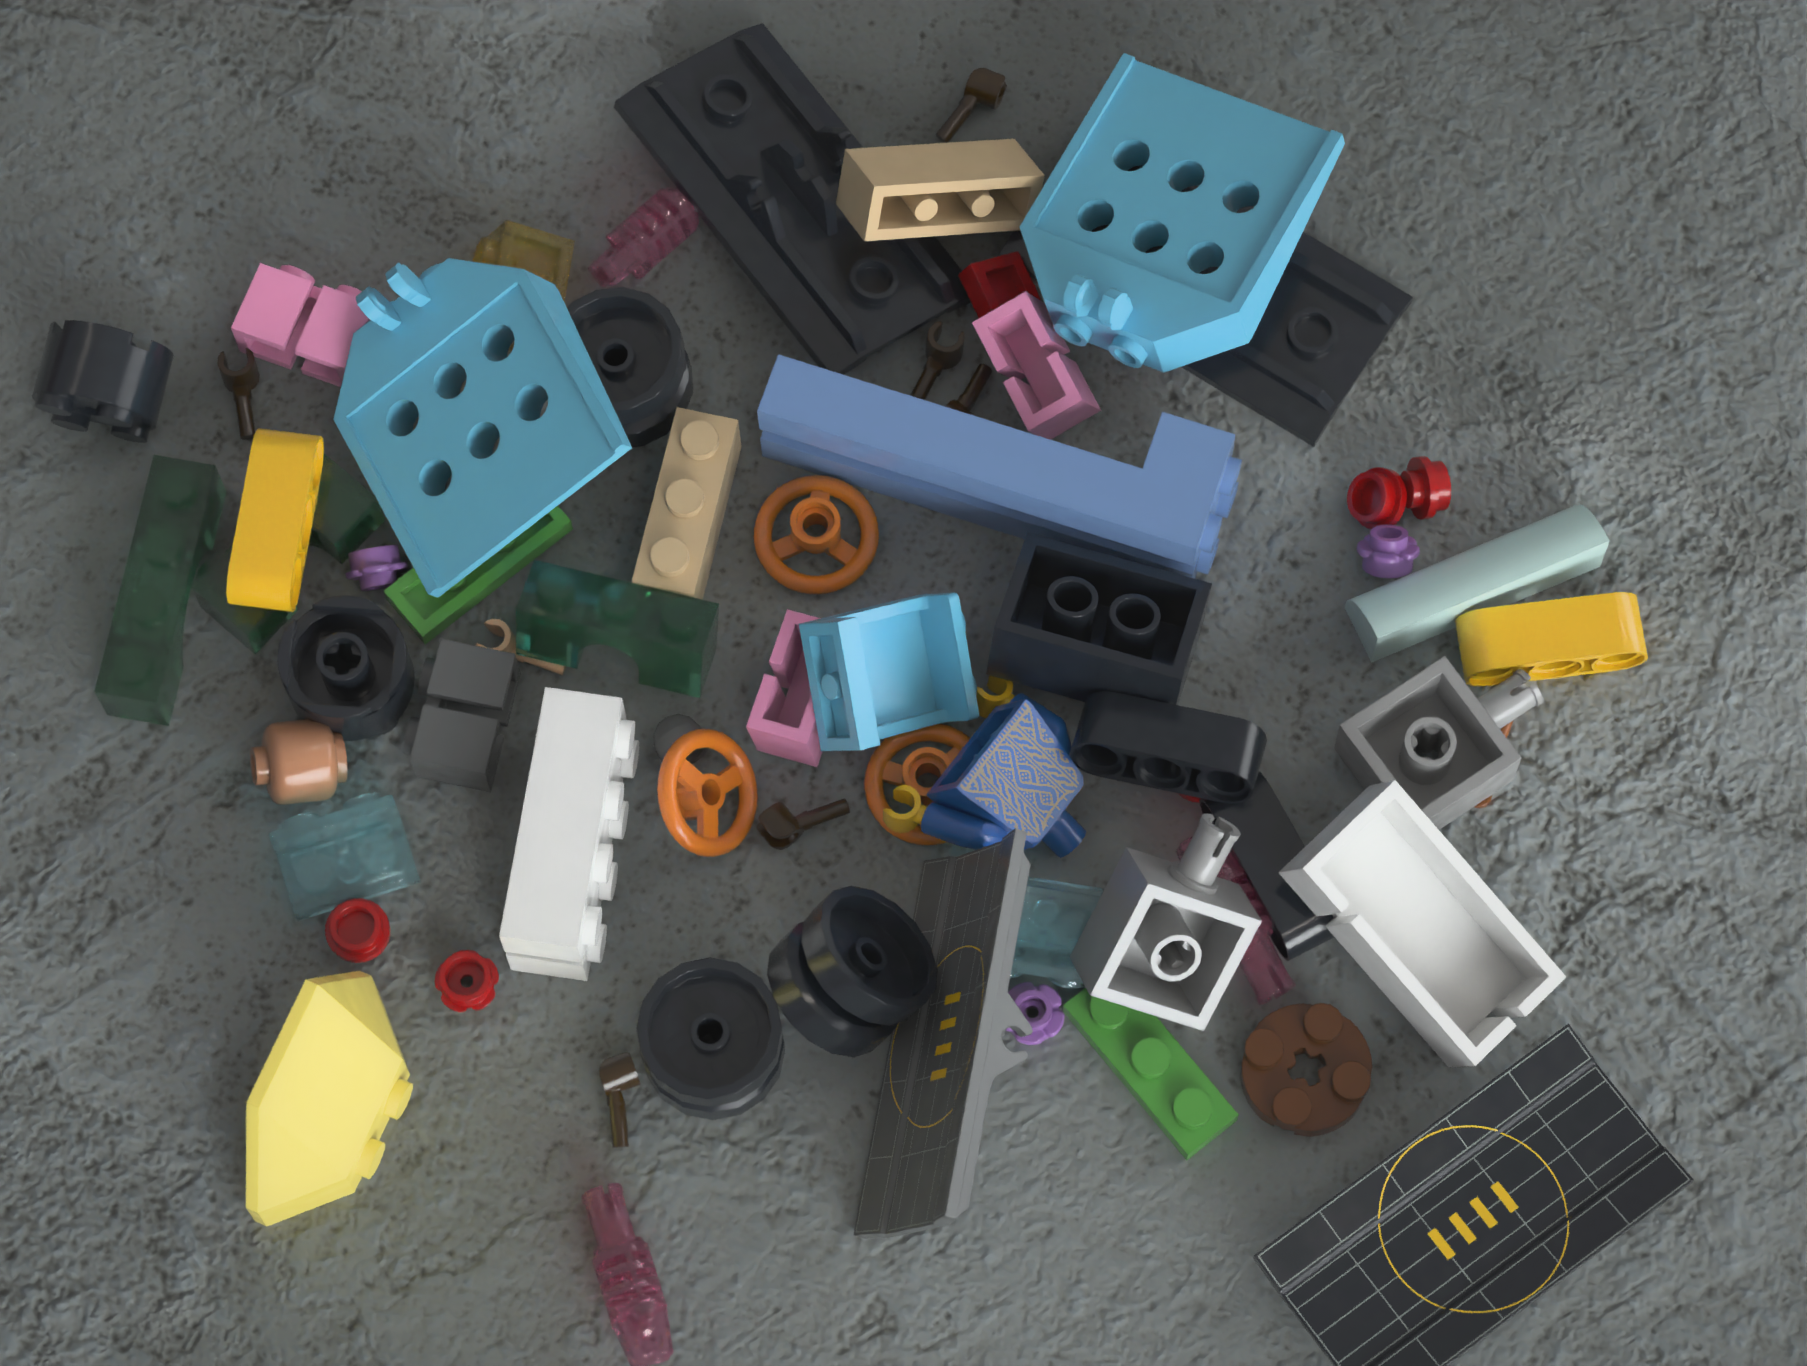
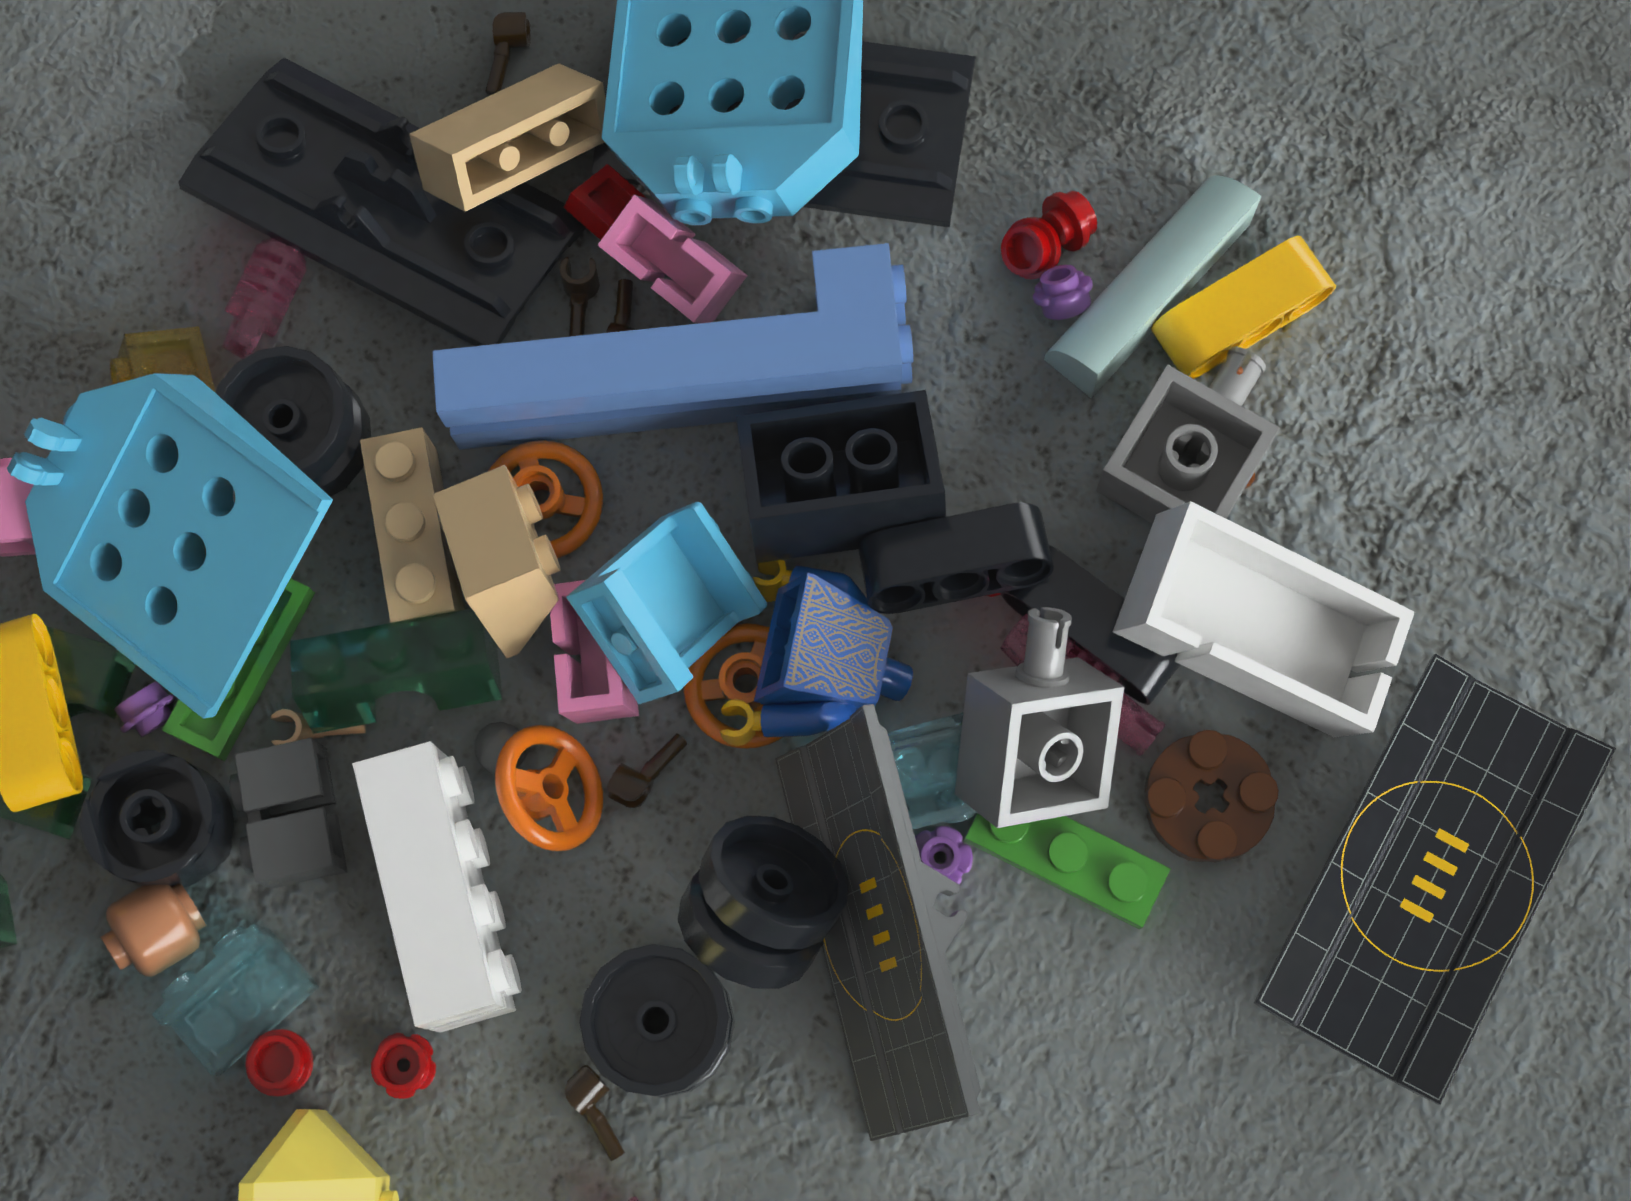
camera: 20 degrees left, 5 degrees up
none -> tan slope [432,465,561,659]

